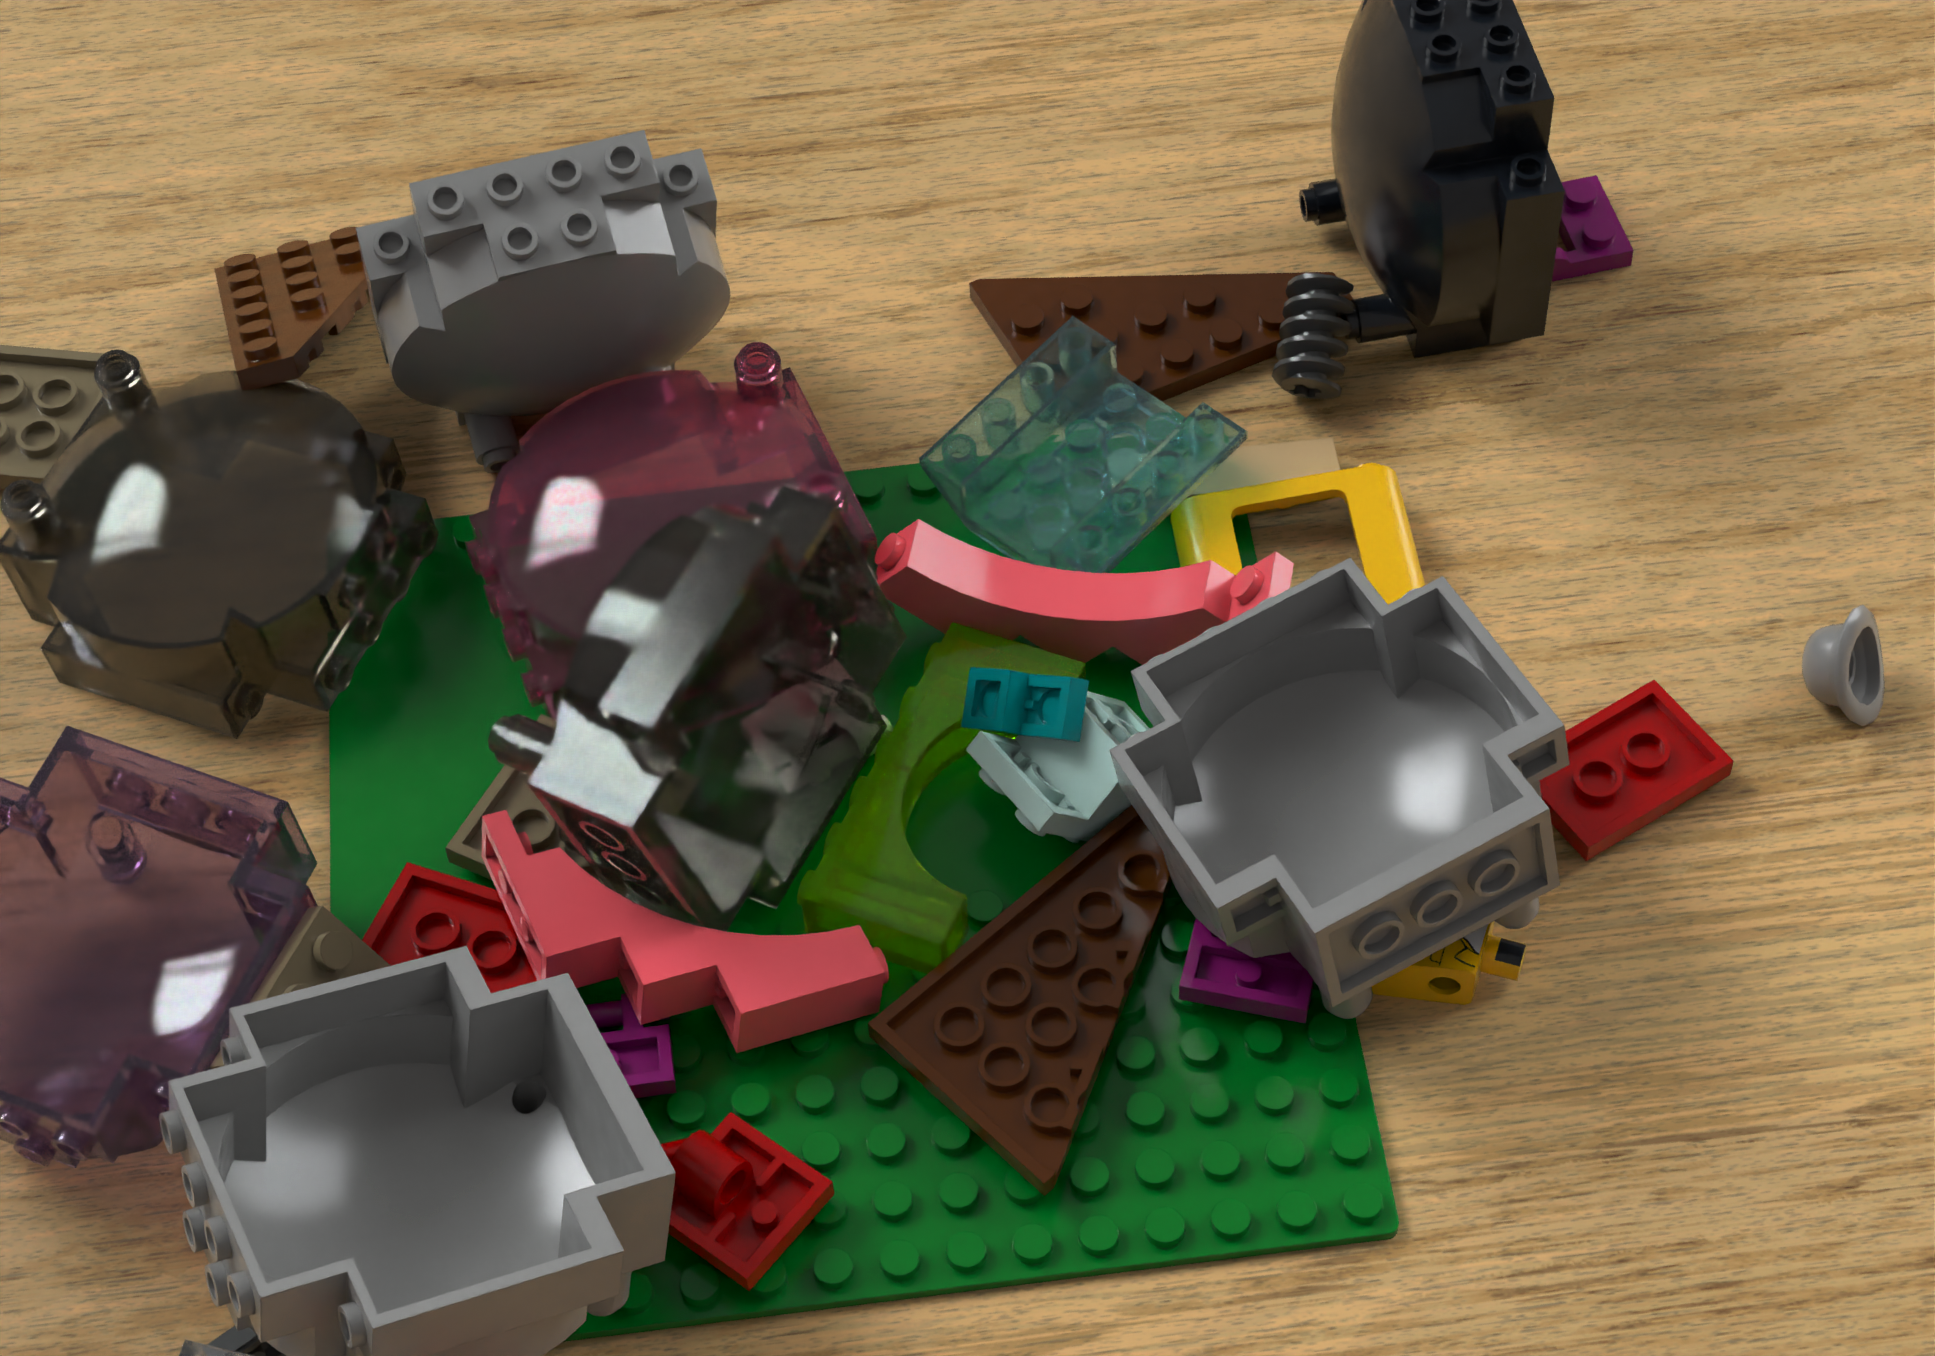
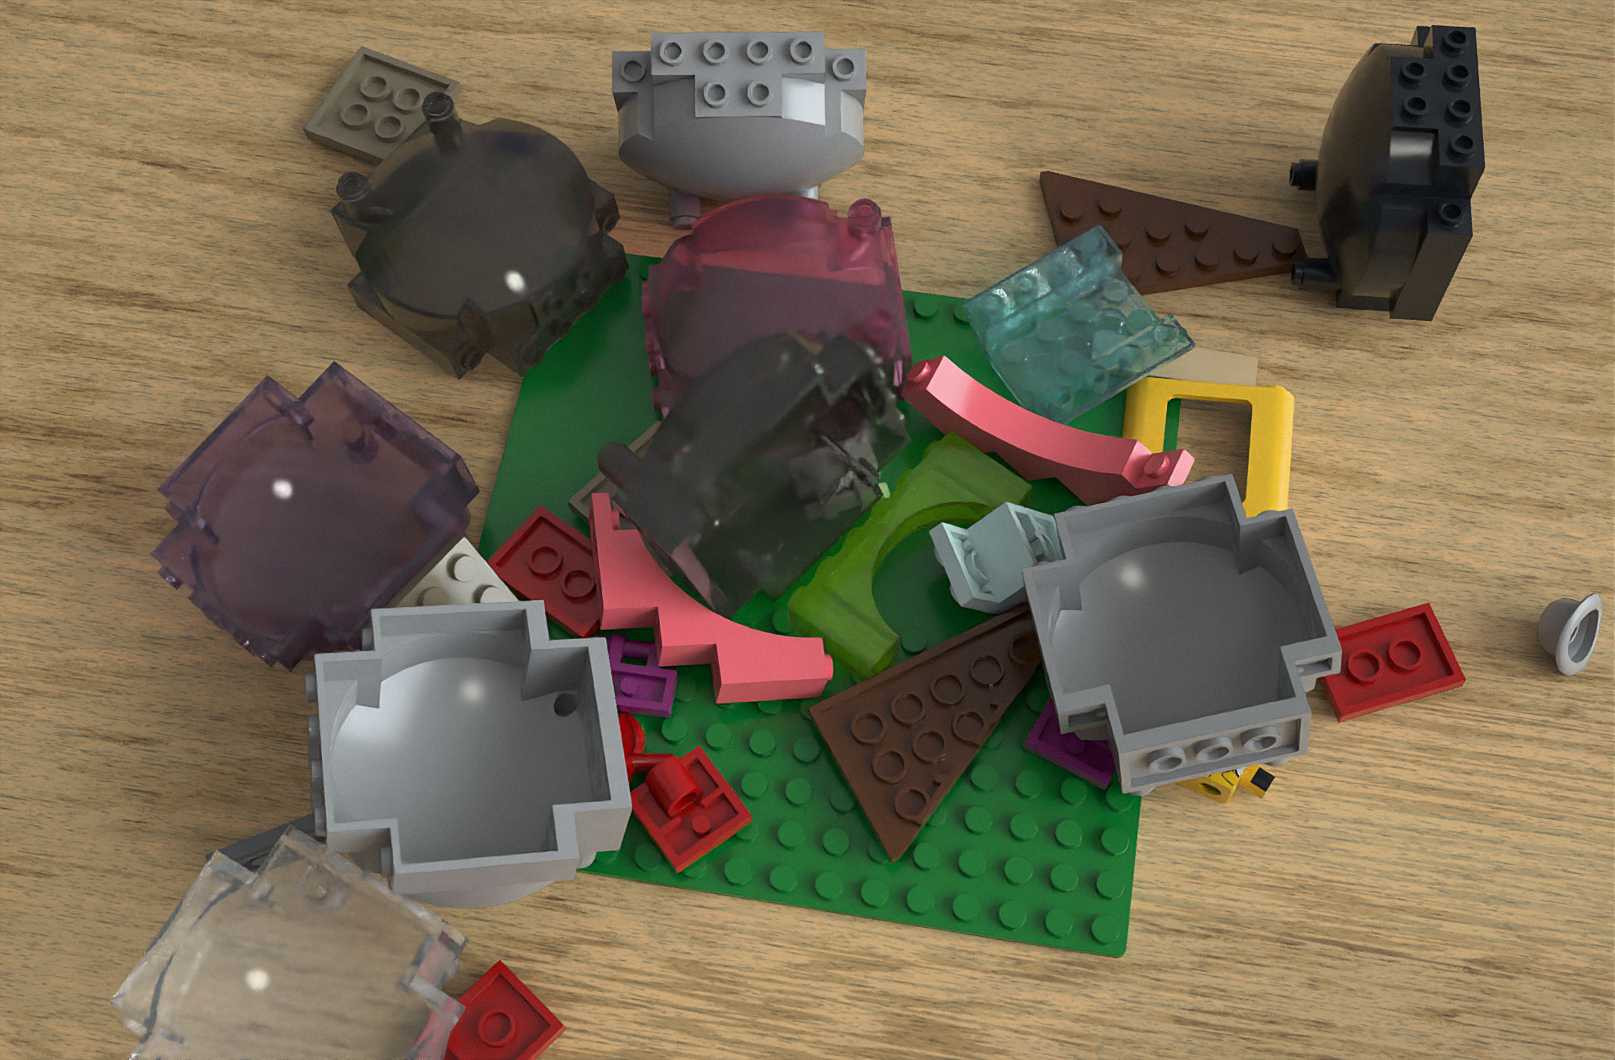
camera: 15 degrees right, 10 degrees up
reddish brown wing [214,227,368,393] -> none
teal slope [961,667,1089,742] -> none
dark grey piece [1272,273,1355,399] -> none
magenta plate [1552,175,1634,282] -> none

